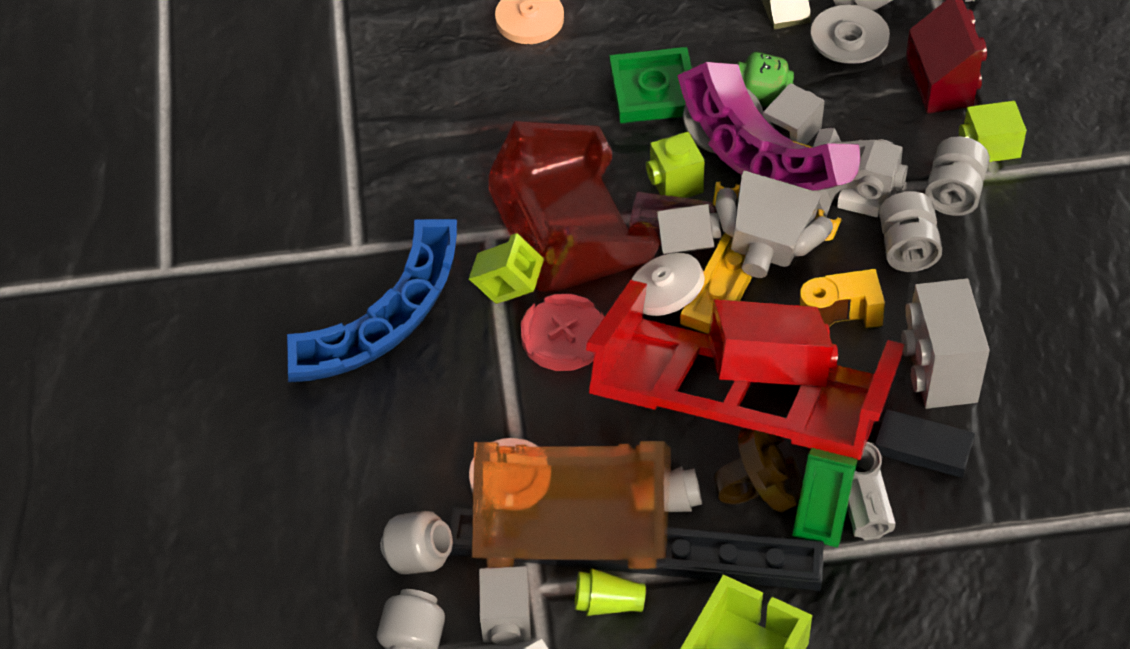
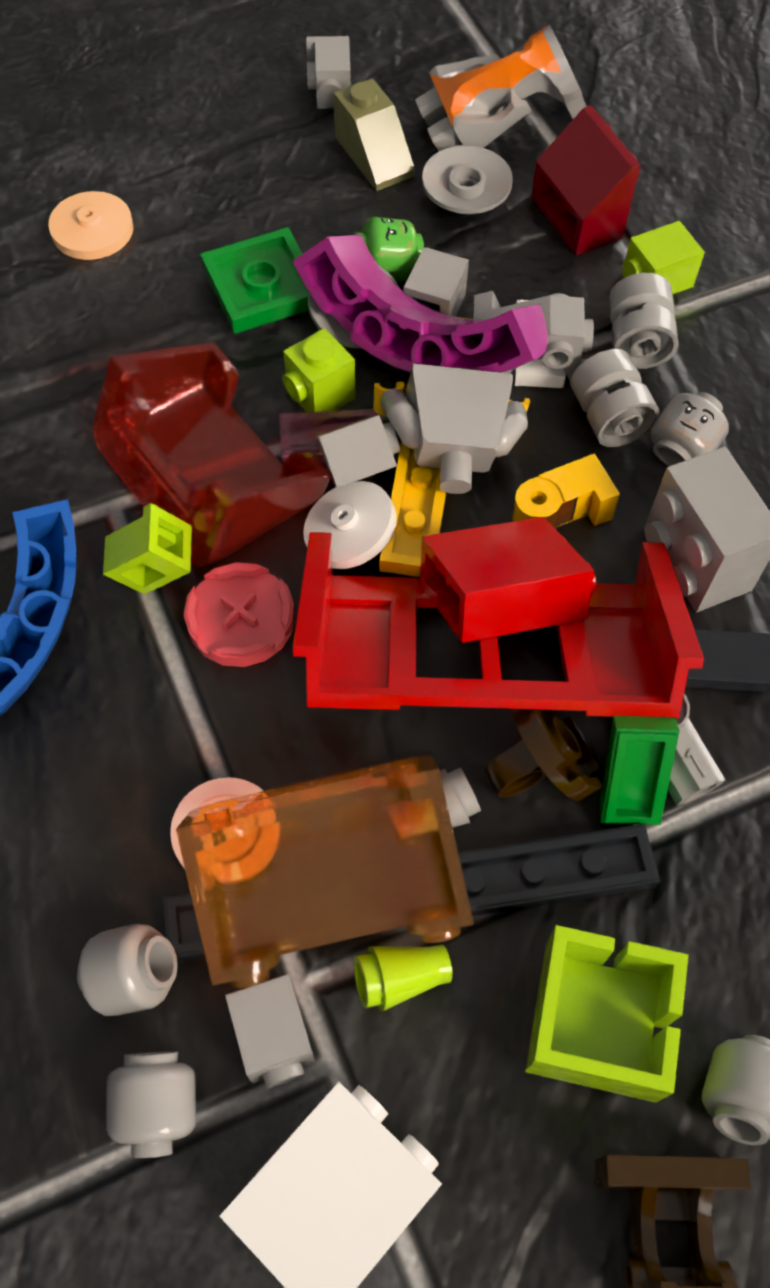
camera: 20 degrees left, 10 degrees up
none -> light grey head [650,392,729,466]

